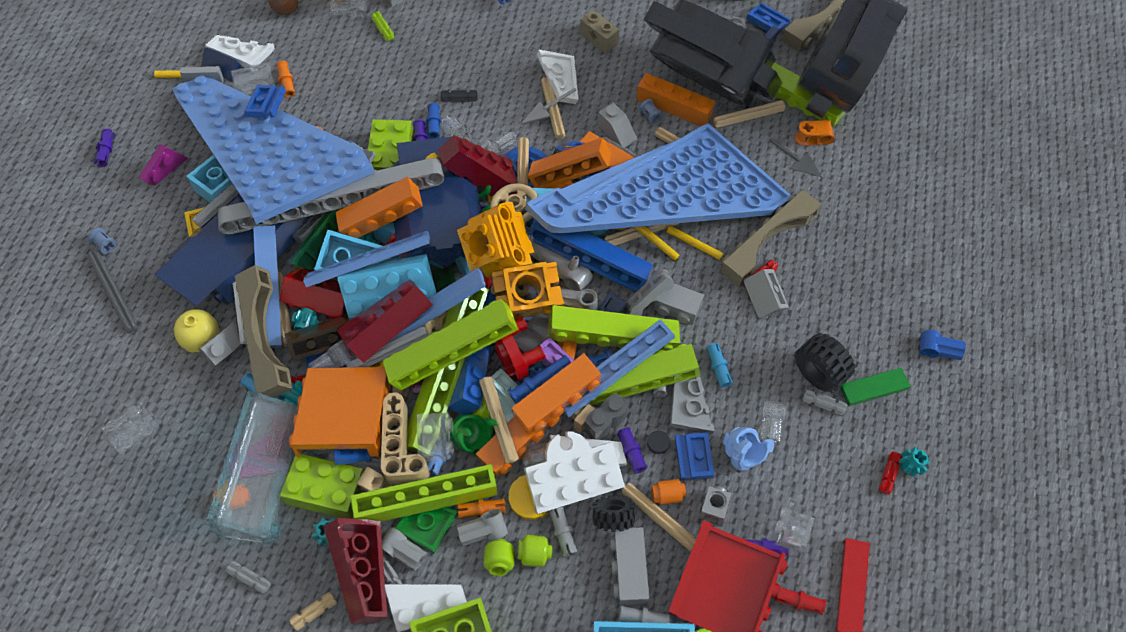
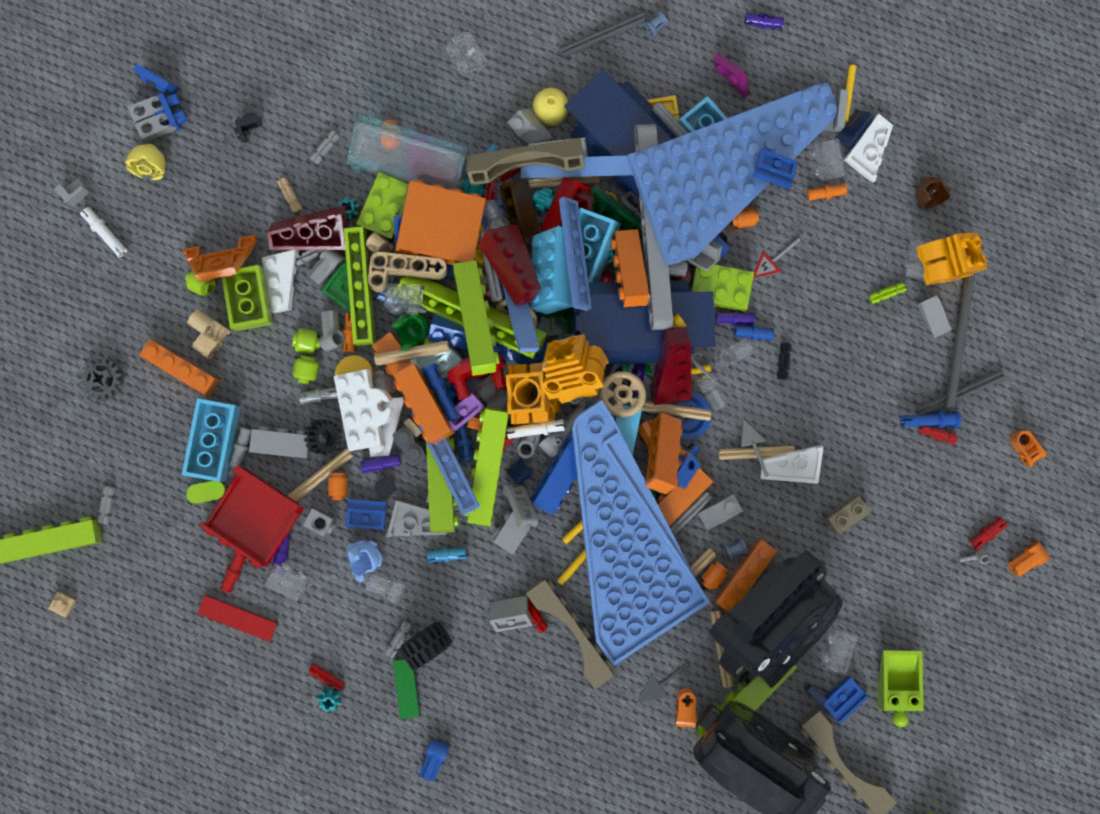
camera: 100 degrees right, 25 degrees up
none -> white pin [507,419,566,439]
none -> orange brick [701,561,729,590]
none -> piece [753,238,800,279]

